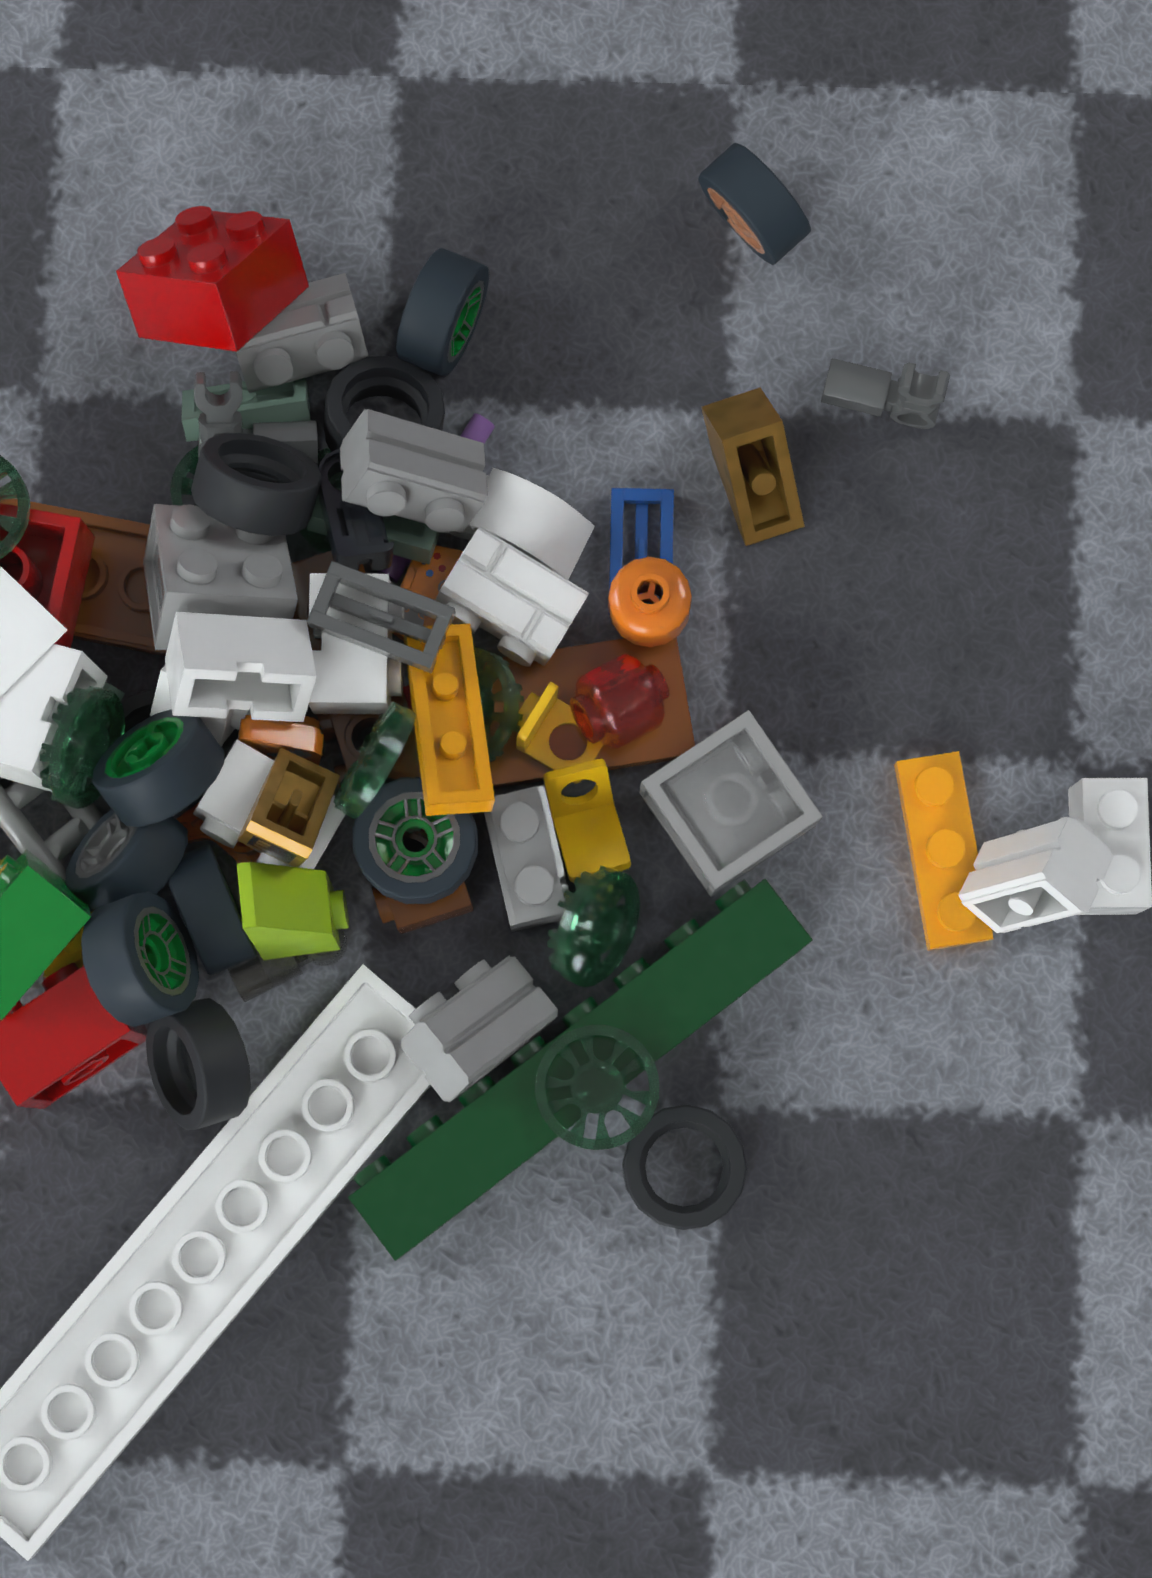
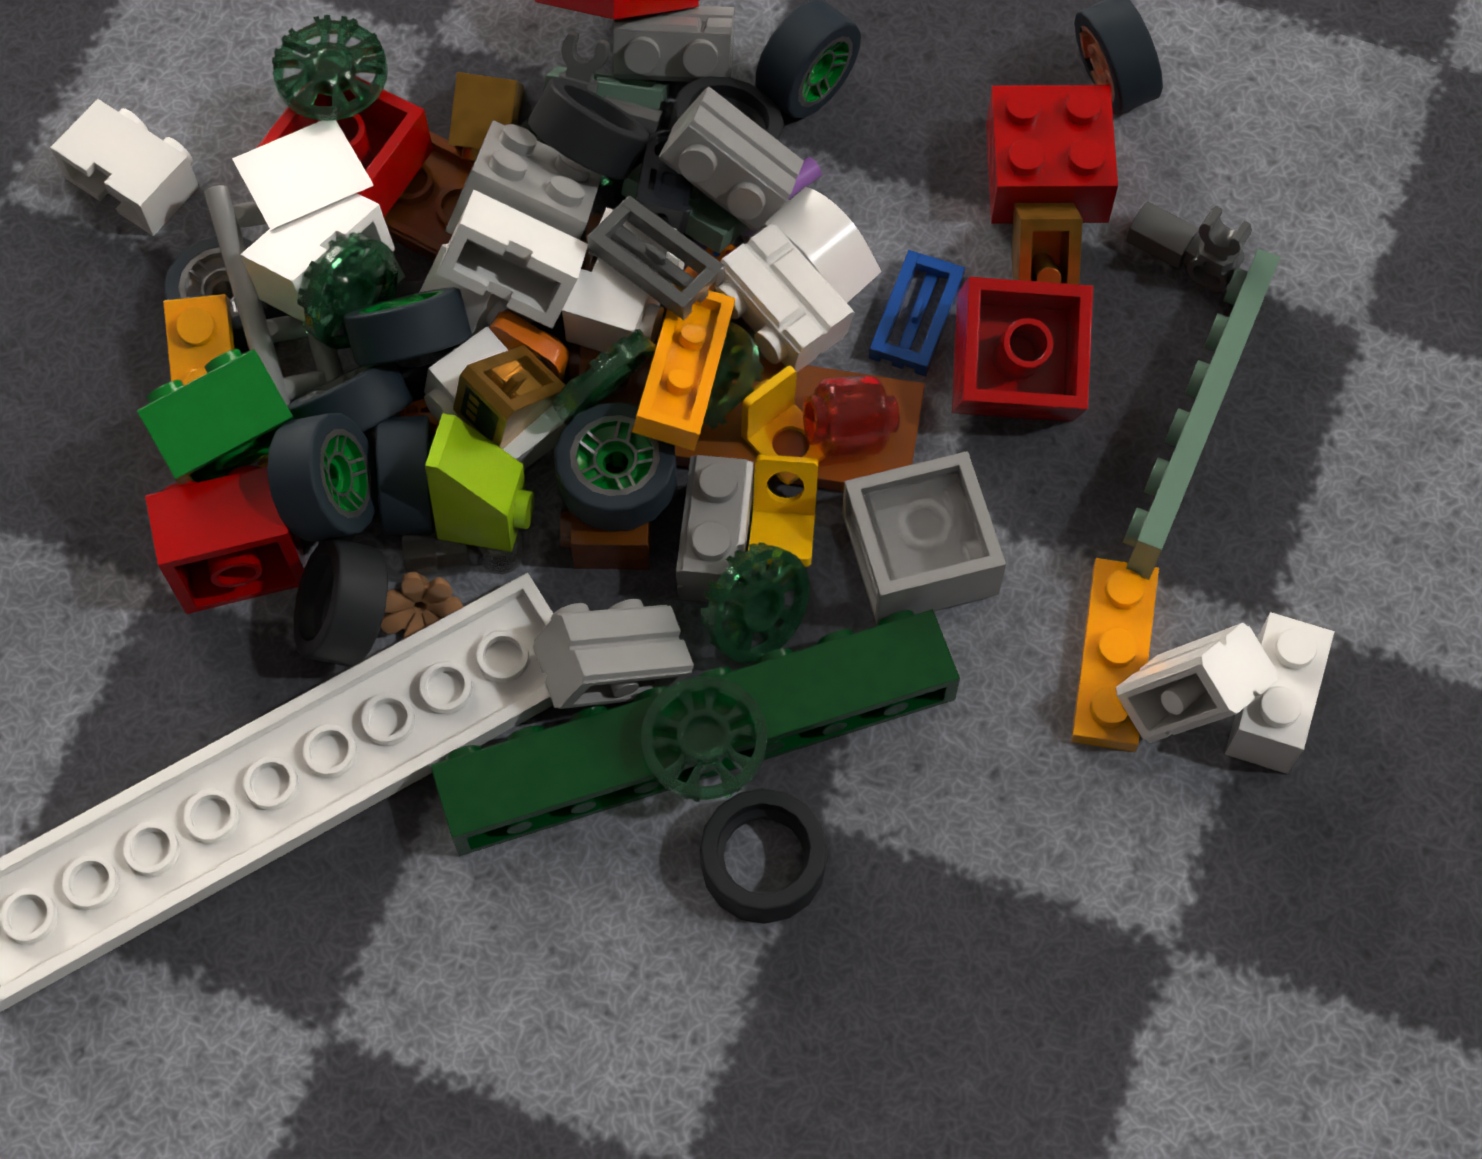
camera: 20 degrees right, 15 degrees down
orange head [608,557,692,647] -> none
none -> medium nougat plant [381,572,464,640]
none -> pearl gold slope [448,72,524,161]
none -> red brick [951,277,1093,421]
none -> red brick [986,85,1118,224]
none -> sand green plate [1123,249,1281,580]

